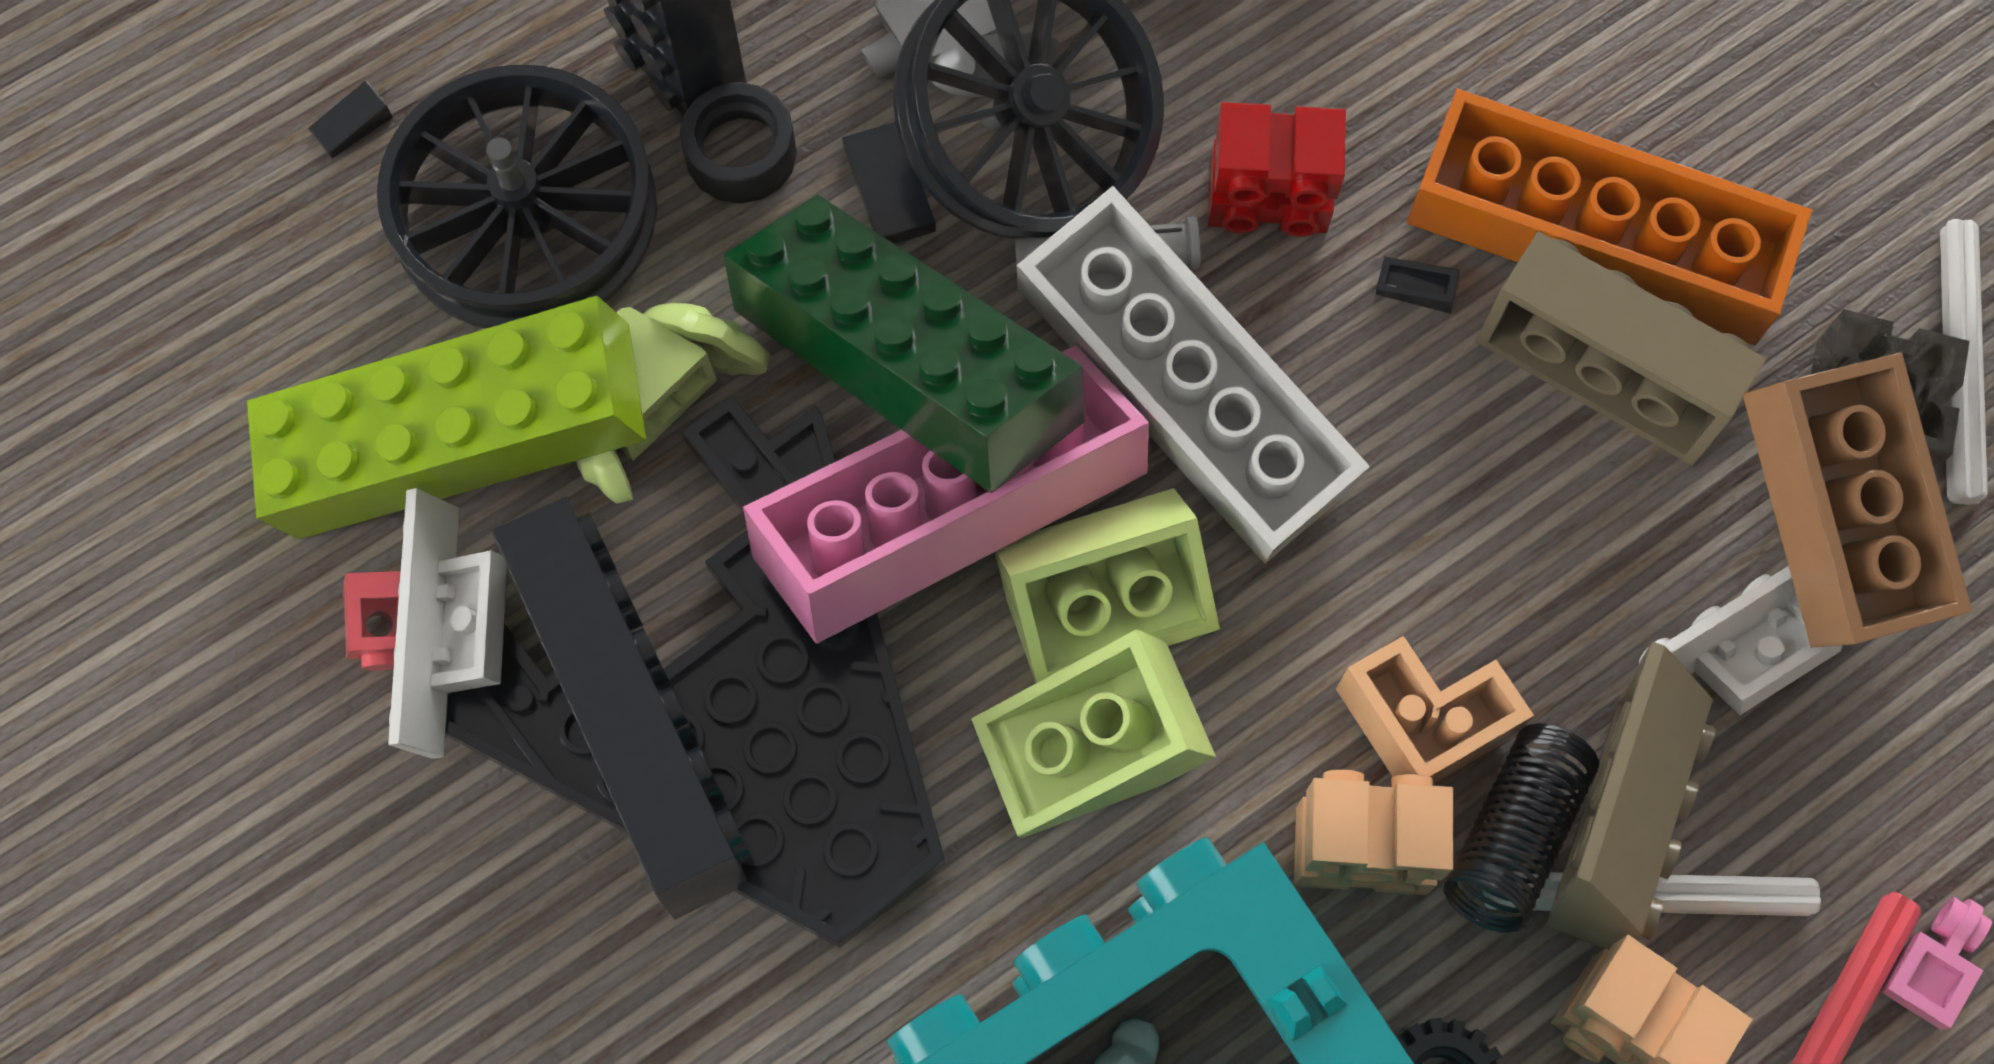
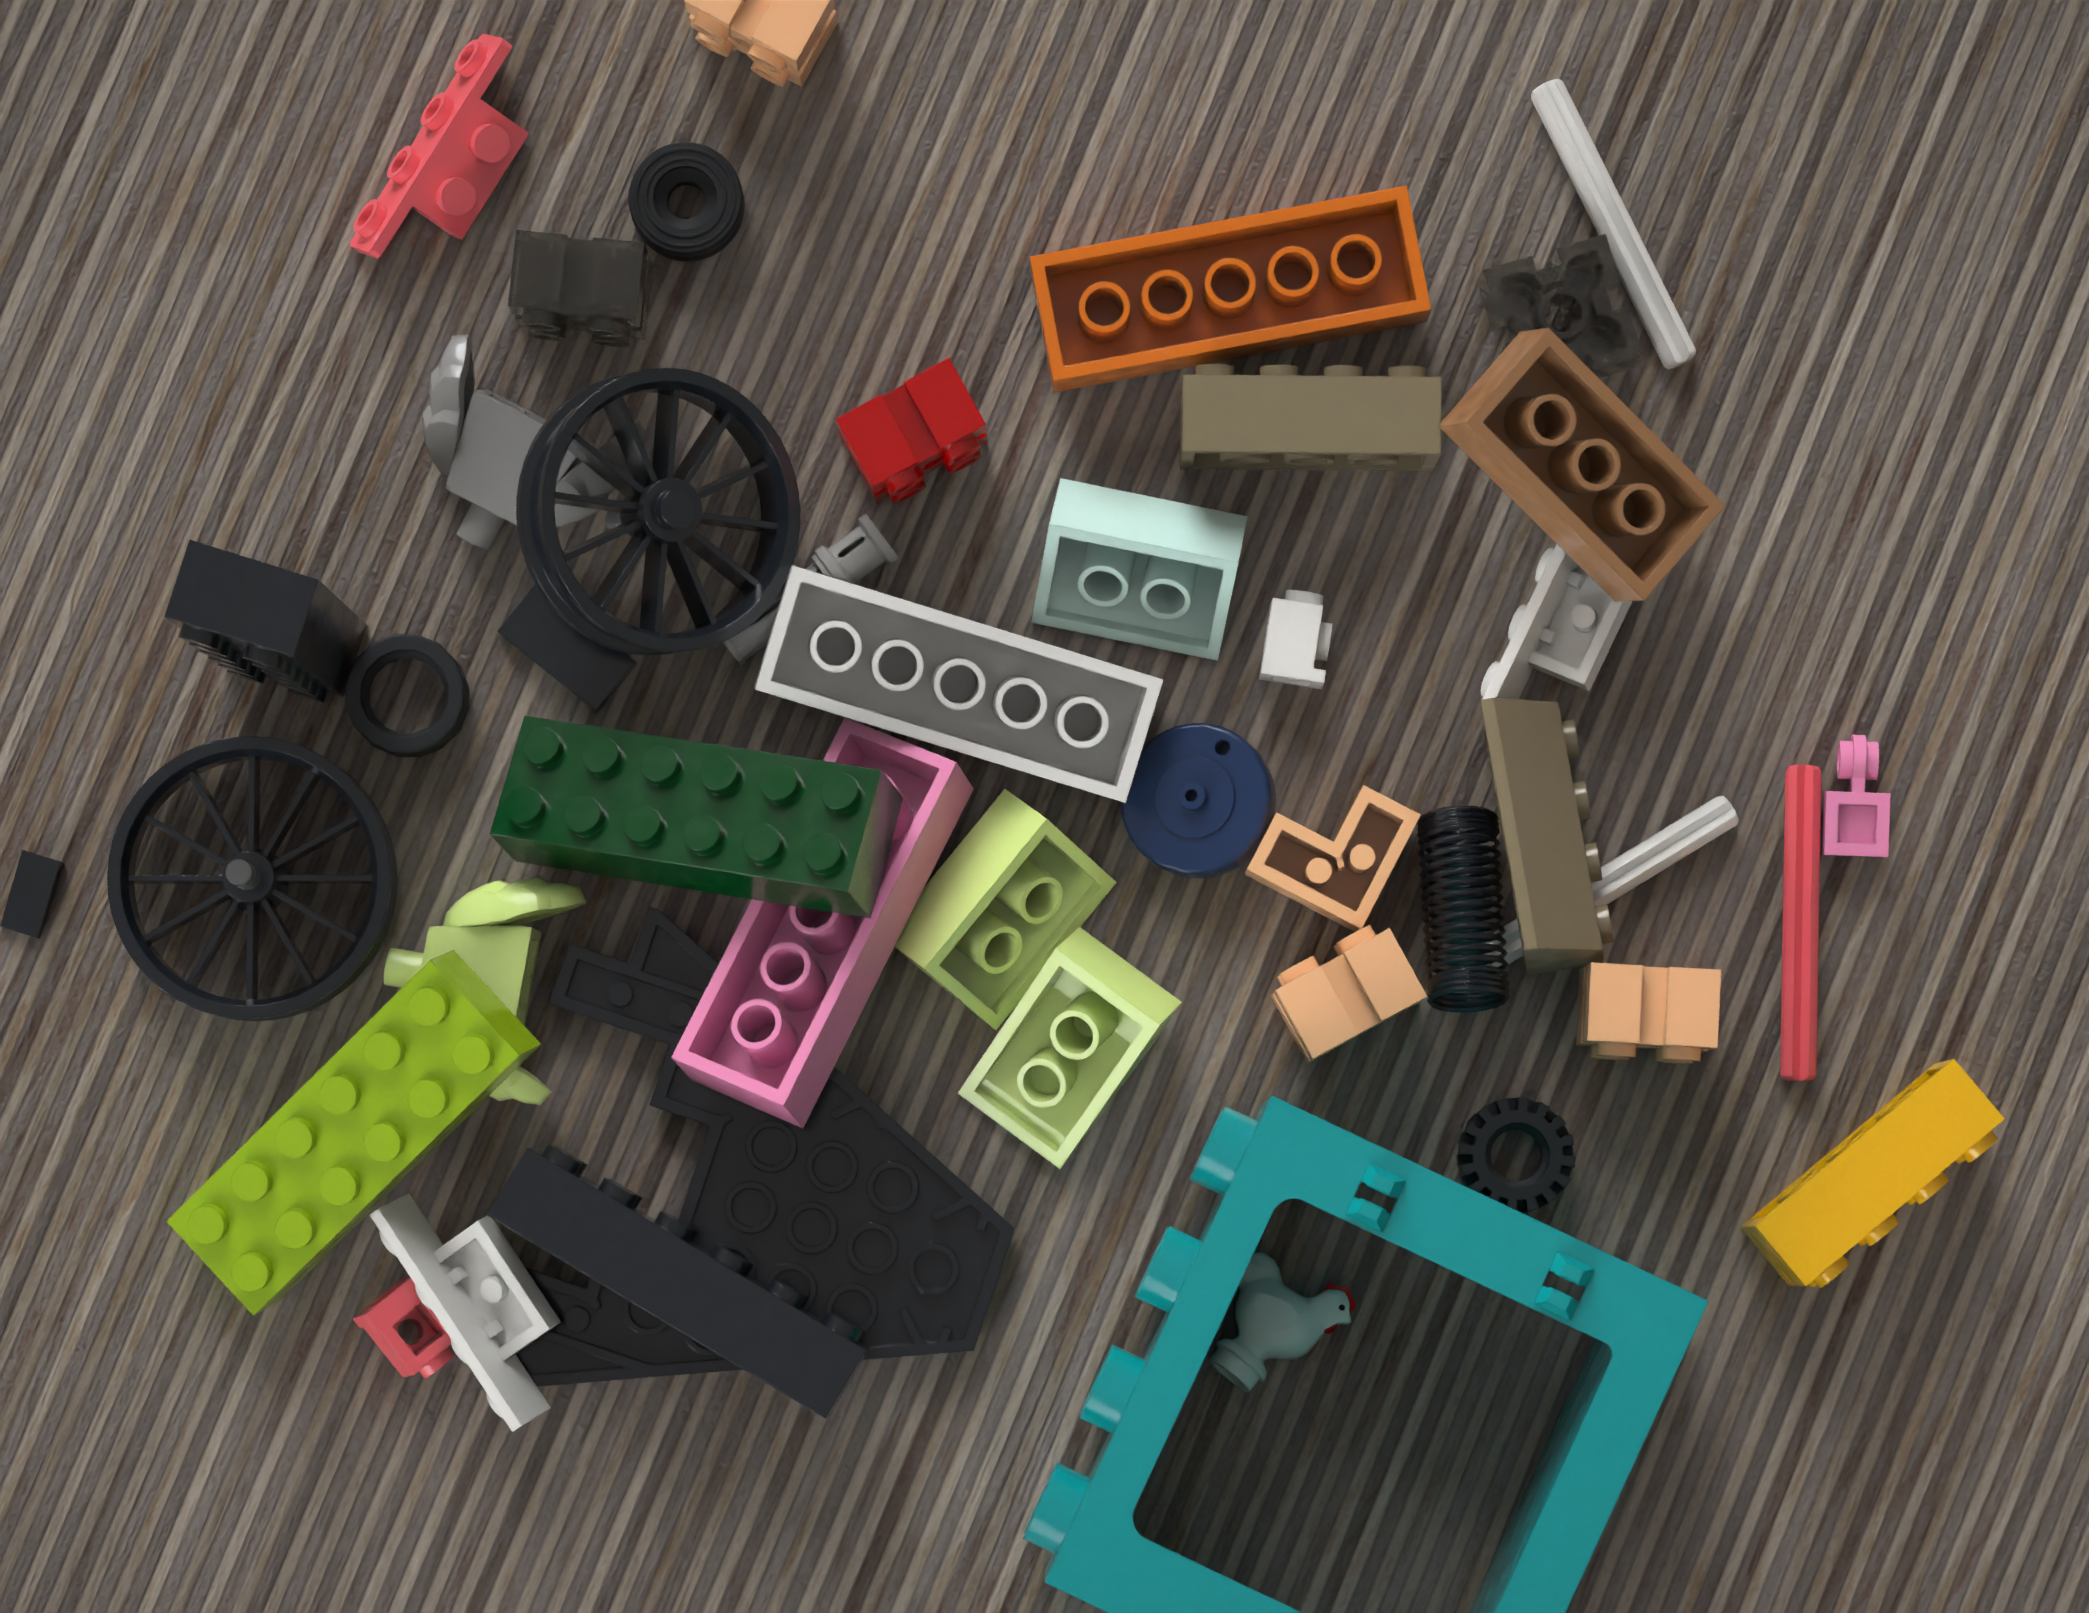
camera: 30 degrees left, 15 degrees up
black piece [1376,256,1460,314] -> none
none -> light aqua slope [1031,478,1248,661]
none -> dark blue wheel [1121,723,1276,878]
none -> white brick [1259,590,1333,689]

